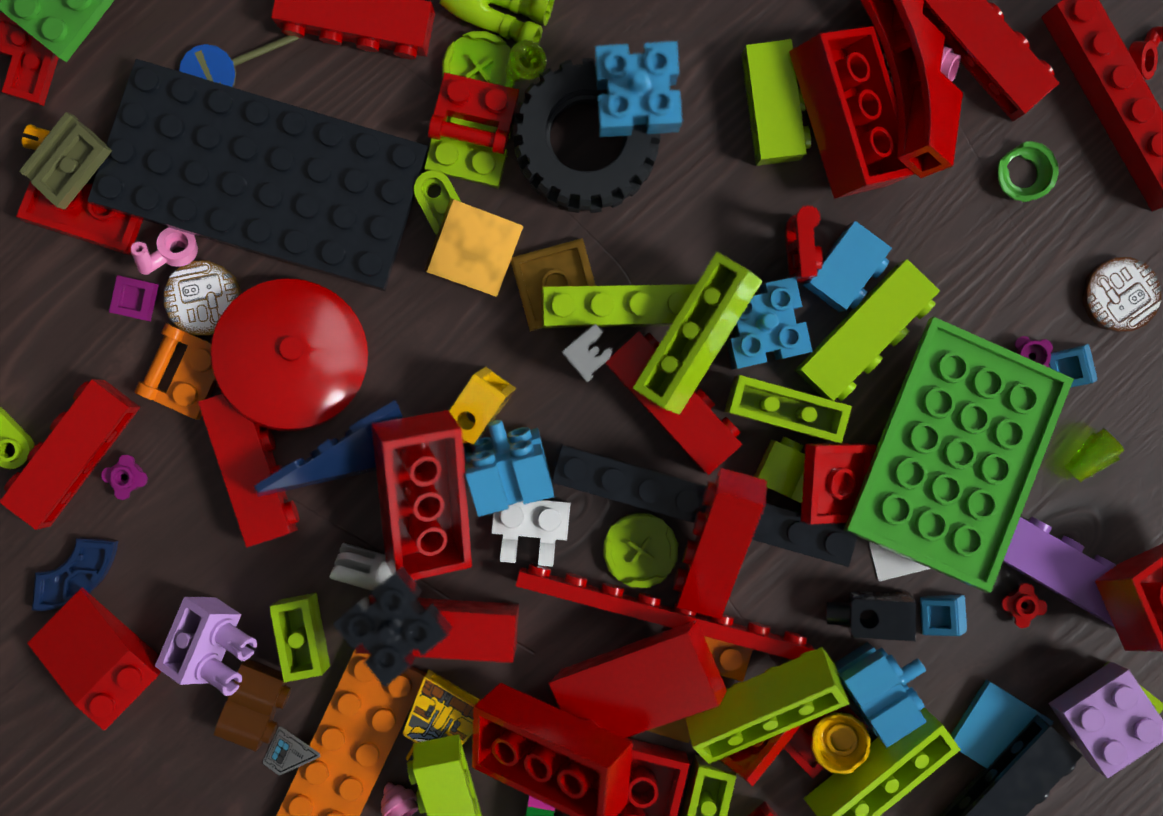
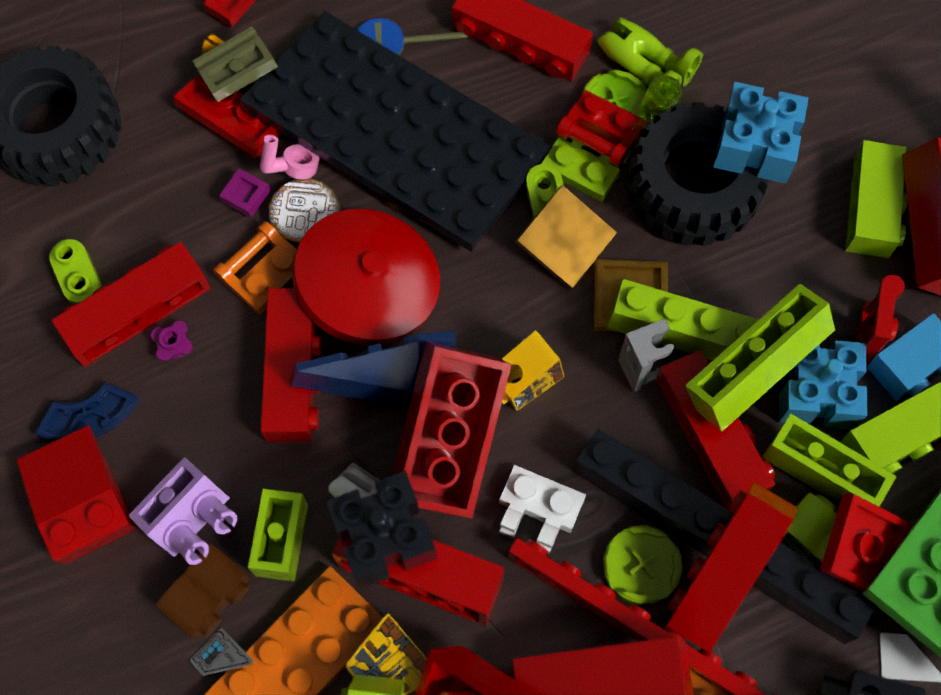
camera: 15 degrees right, 20 degrees down
dark azure brick [465,420,554,517] -> none

